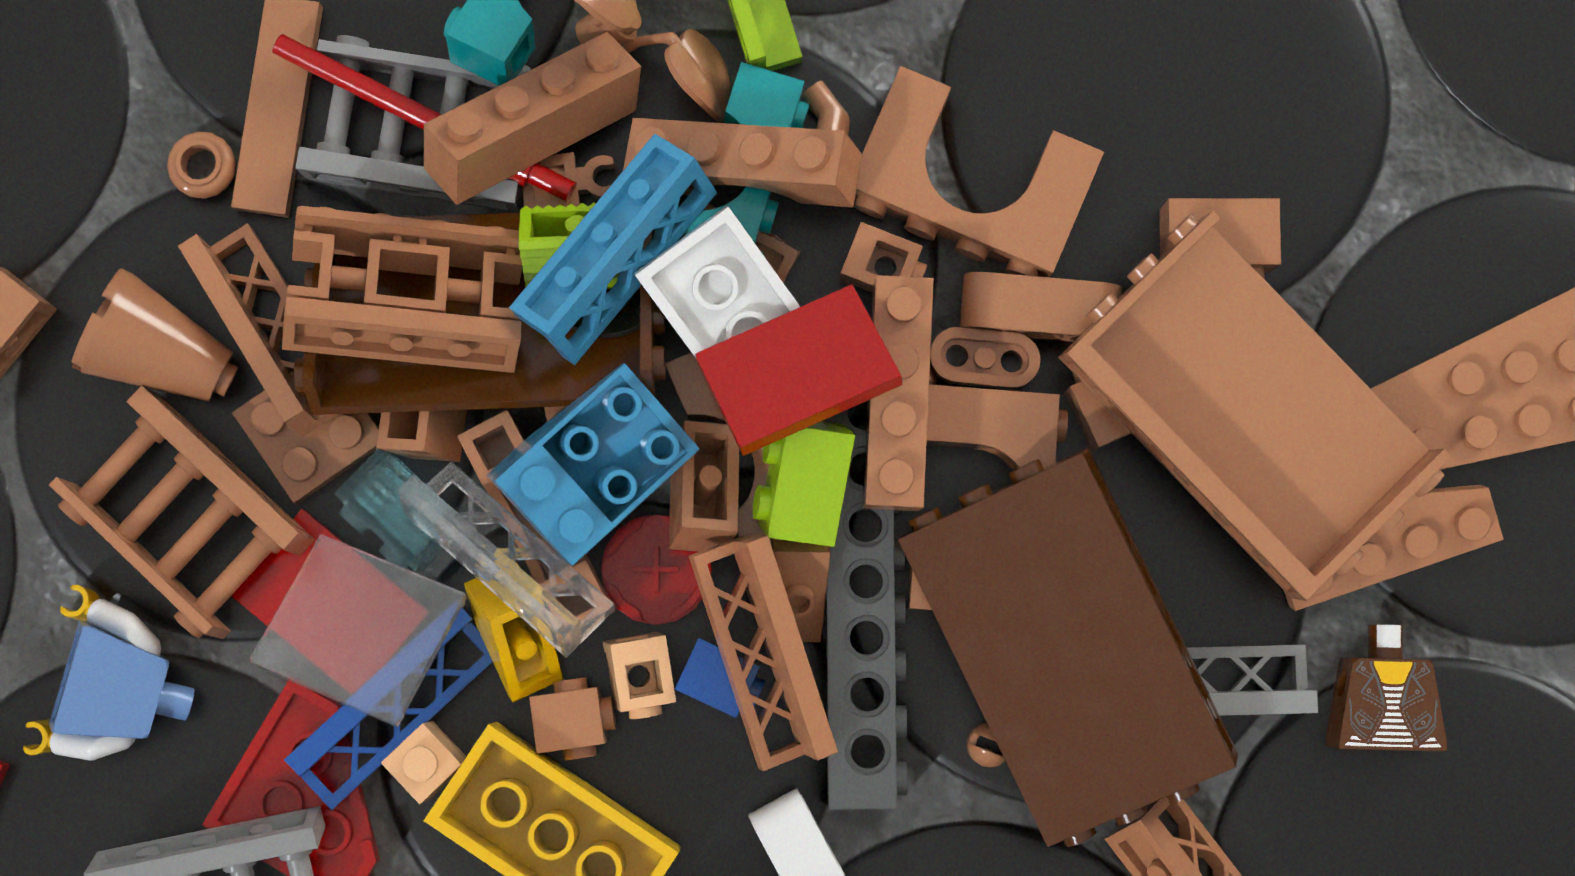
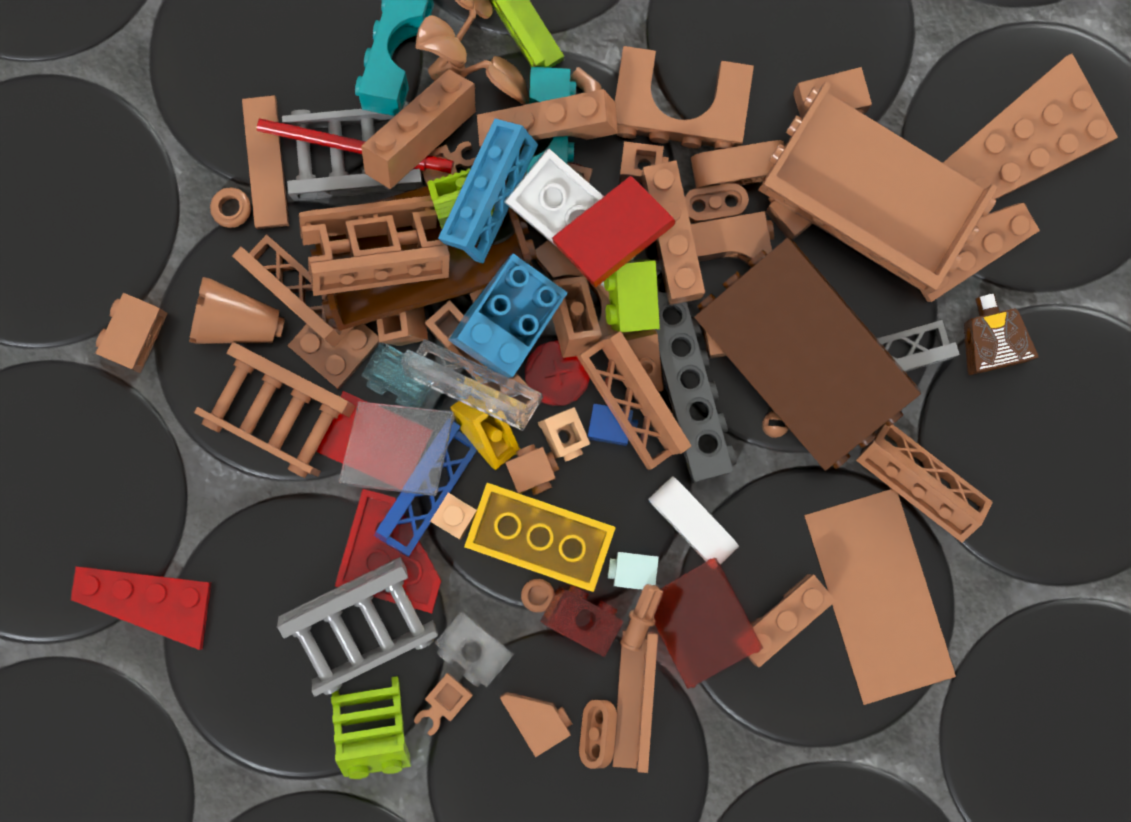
camera: 15 degrees left, 0 degrees up
medium blue torso [23,584,194,761] -> none

